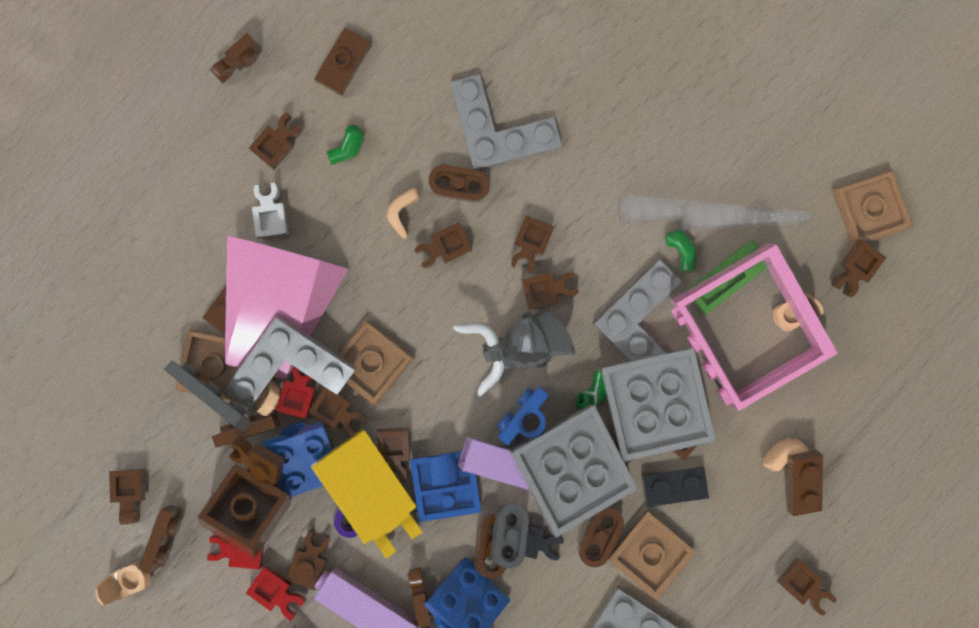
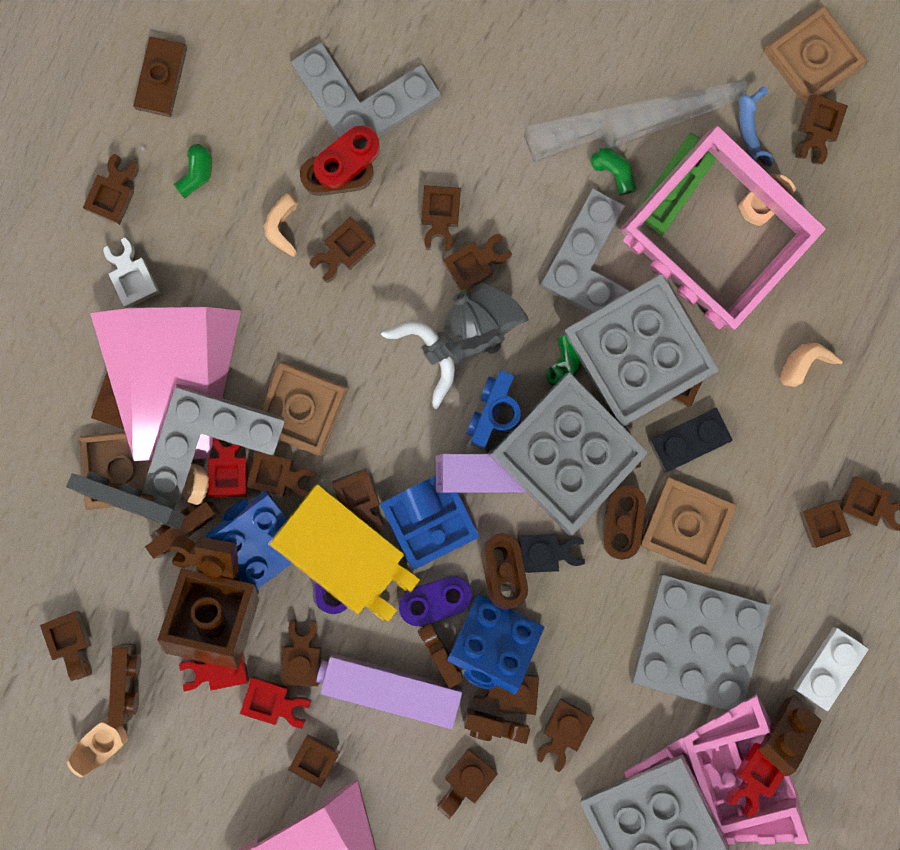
camera: 15 degrees left, 0 degrees up
reddish brown plate [209,33,261,84] -> none
dark grey plate [491,503,529,568] -> none
reddish brown plate [788,450,823,517] -> none
none -> red plate [313,126,380,189]
none -> dark purple plate [399,576,472,626]
none -> medium blue piece [739,87,774,167]
none -> reddish brown plate [800,500,851,548]

